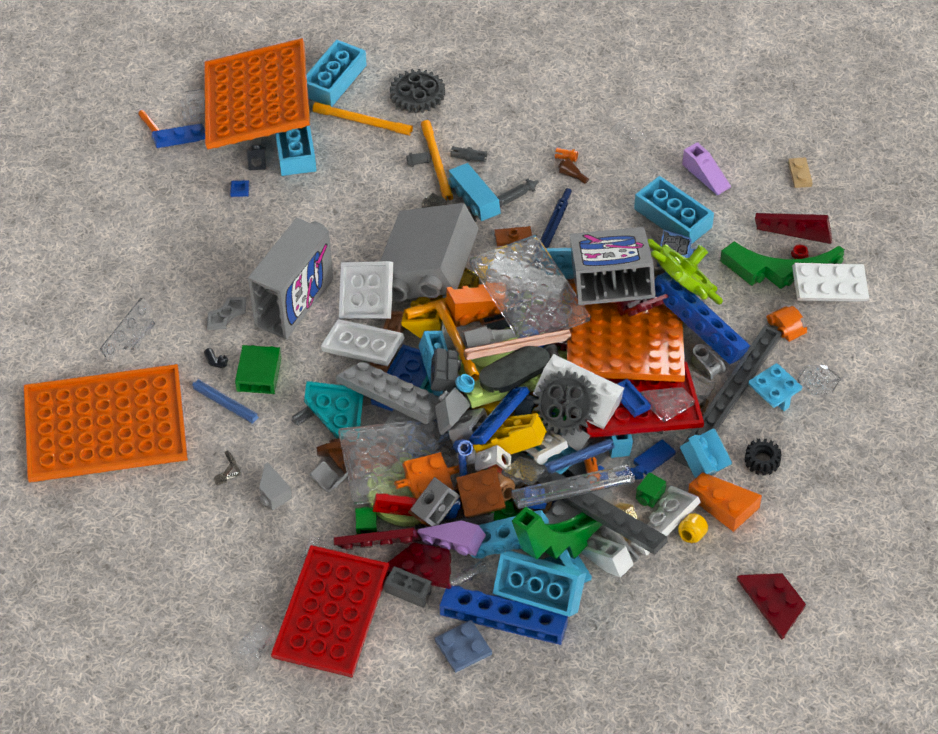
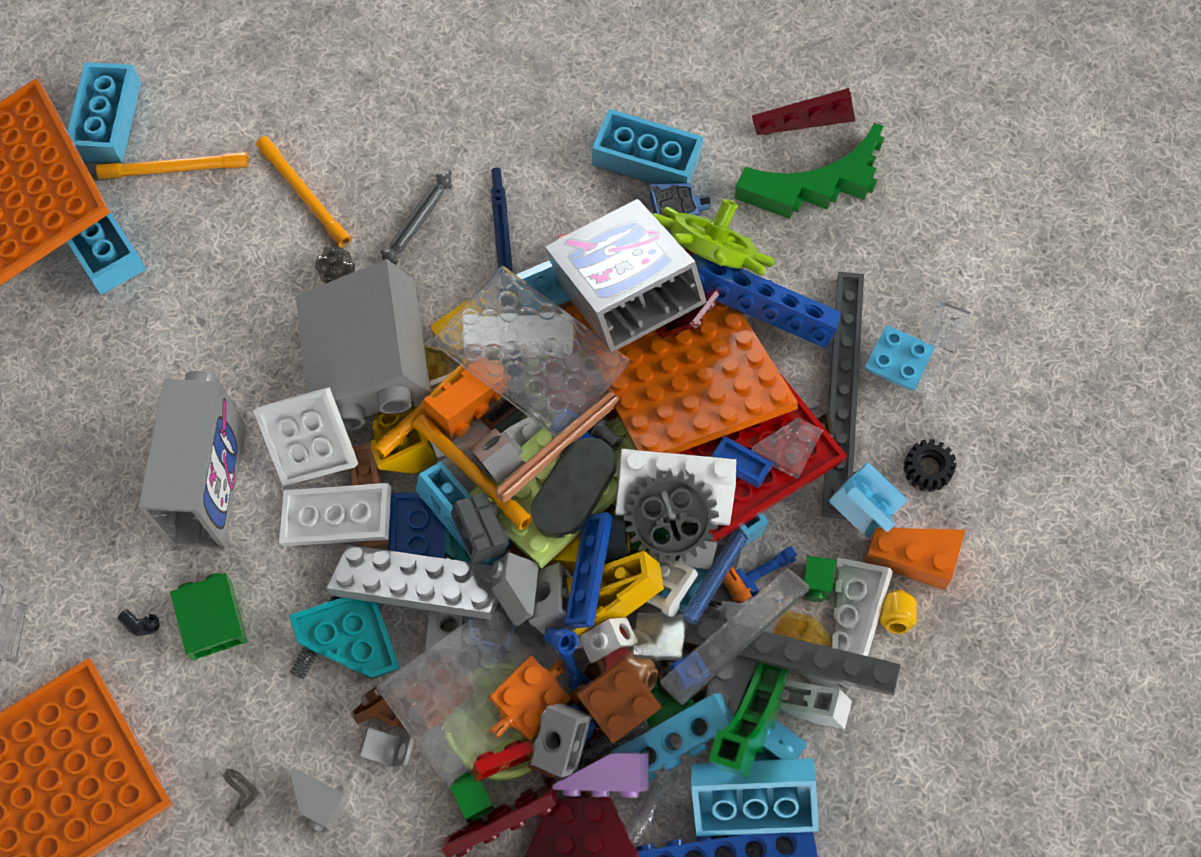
camera: 25 degrees left, 15 degrees up
medium blue axle [192,379,259,423] -> none
light grey tile [207,297,246,330] -> none
blue tile [230,180,249,197] -> none
black bracket [247,145,266,170] -> none
dark grey gear [390,69,445,114] -> none
dark grey pin [406,152,429,167] -> none
medium azure brick [448,163,501,221] -> none
dark grey pin [450,146,487,162] -> none
medium azure plate [455,374,475,393] -> none
dark orange plate [495,226,533,247] -> none
orange pin [555,147,578,162] -> none
reddish brown cone [558,158,589,184] -> none
blue tile [633,439,676,475] -> none
lavender slope [682,142,731,195] -> none
light grey piece [691,344,726,381] -> none
dark red wing [737,573,806,640] -> none
orange cylinder [766,306,807,342] -> none
tan plate [788,157,813,188] -> none
red plate [791,244,809,259] -> none
white plate [792,263,869,302] -> none

